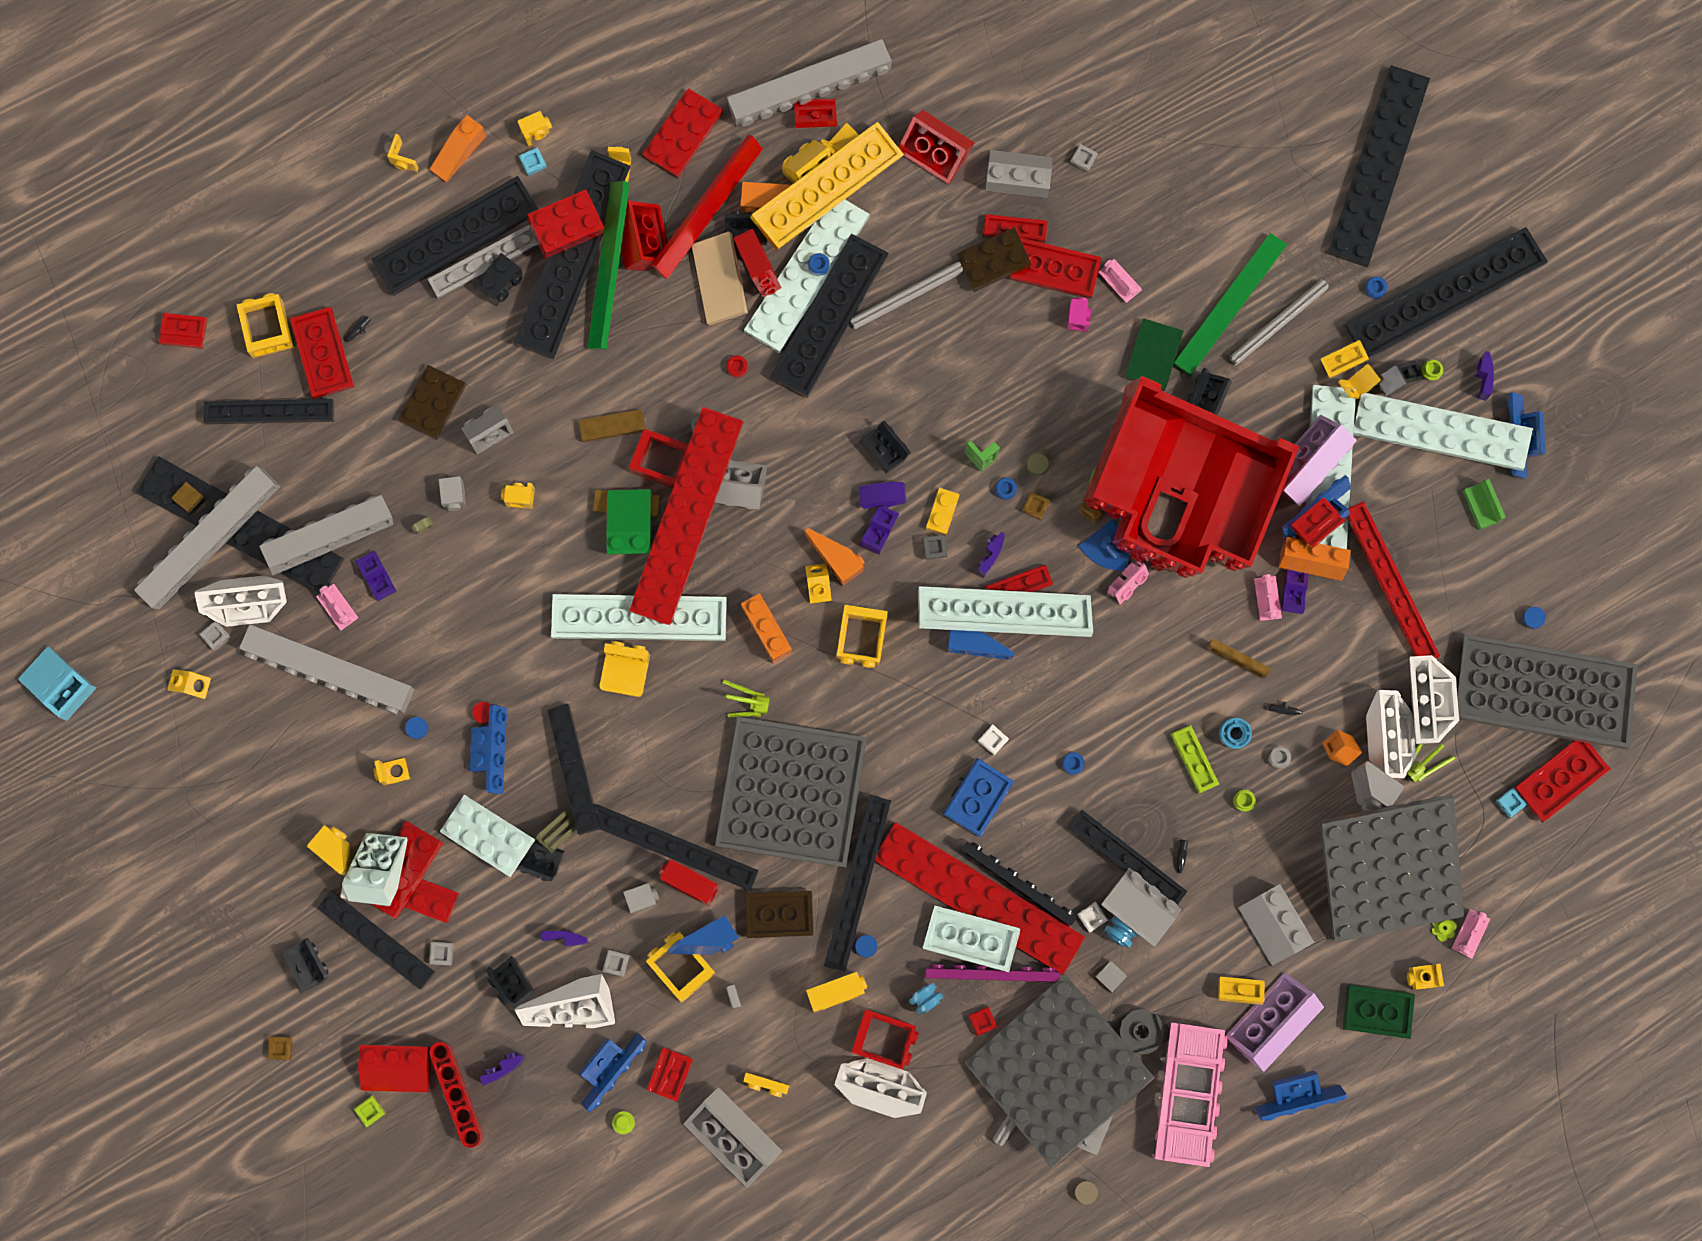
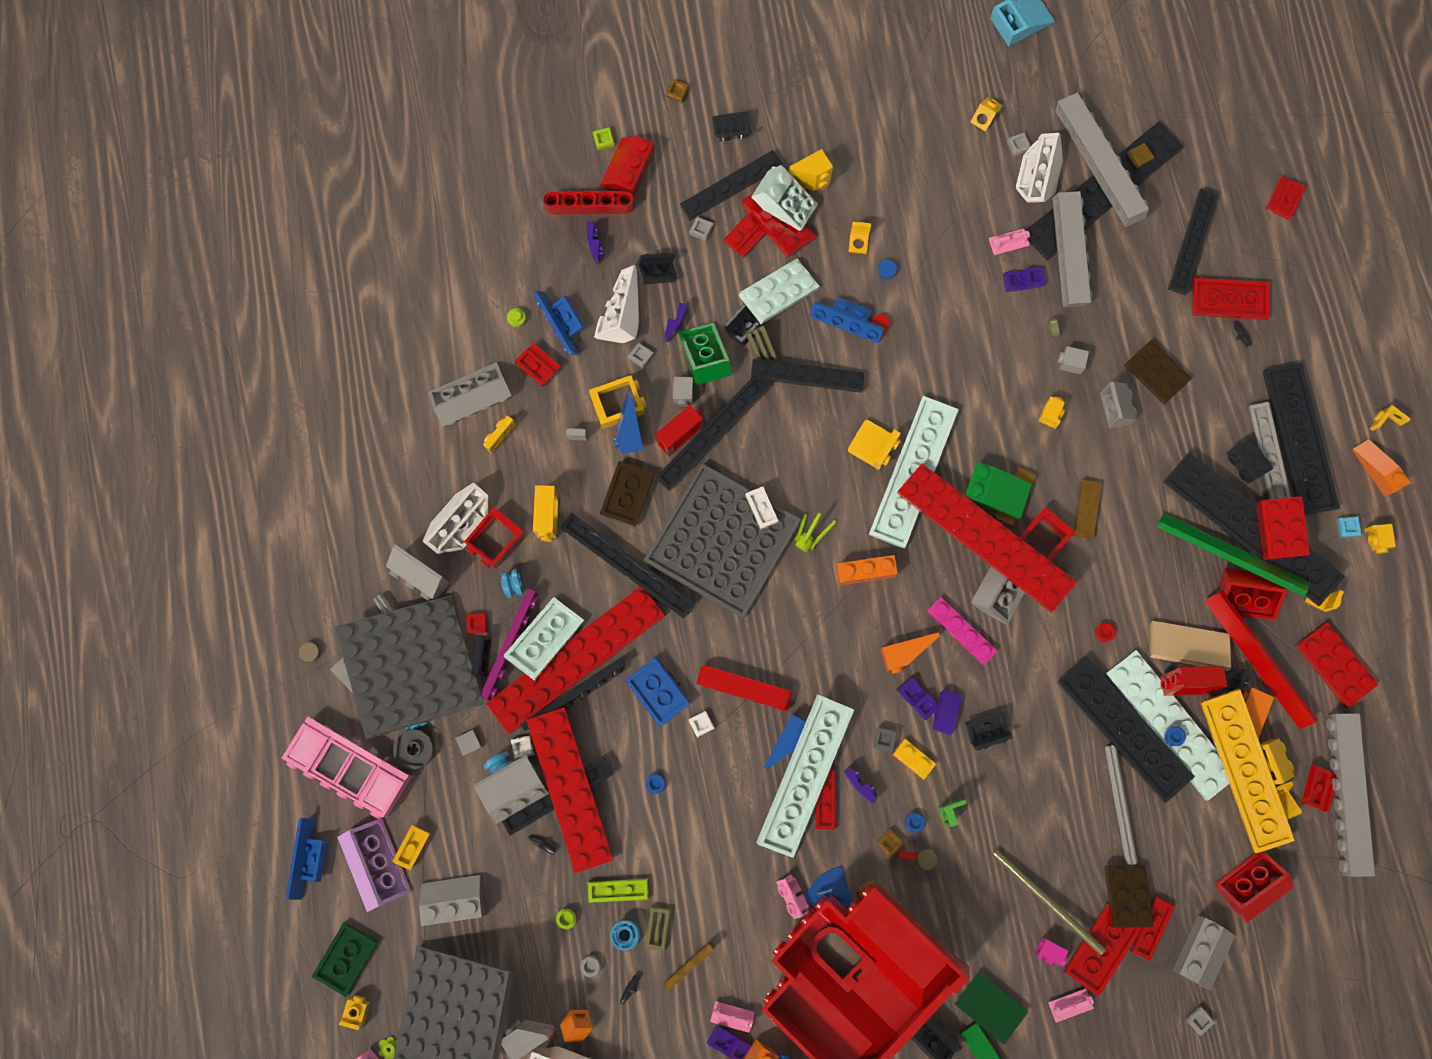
camera: 115 degrees right, 0 degrees up
yellow window [237,293,294,358] -> none
light grey brick [239,625,415,715] -> none
yellow bracket [805,563,832,603] -> none
yellow window [837,605,888,668] -> none
blue tile [855,935,878,958] -> none
none -> light grey slope [386,544,449,601]
none -> black tile [472,635,492,676]
none -> red plate [526,707,614,873]
none -> olive tile [645,906,671,951]
none -> green slope [678,322,731,386]
none -> red beam [696,665,793,711]
none -> white plate [745,487,778,530]
none -> red tile [898,850,918,861]
none -> dark pink plate [927,597,997,665]
none -> olive piece [992,849,1106,955]

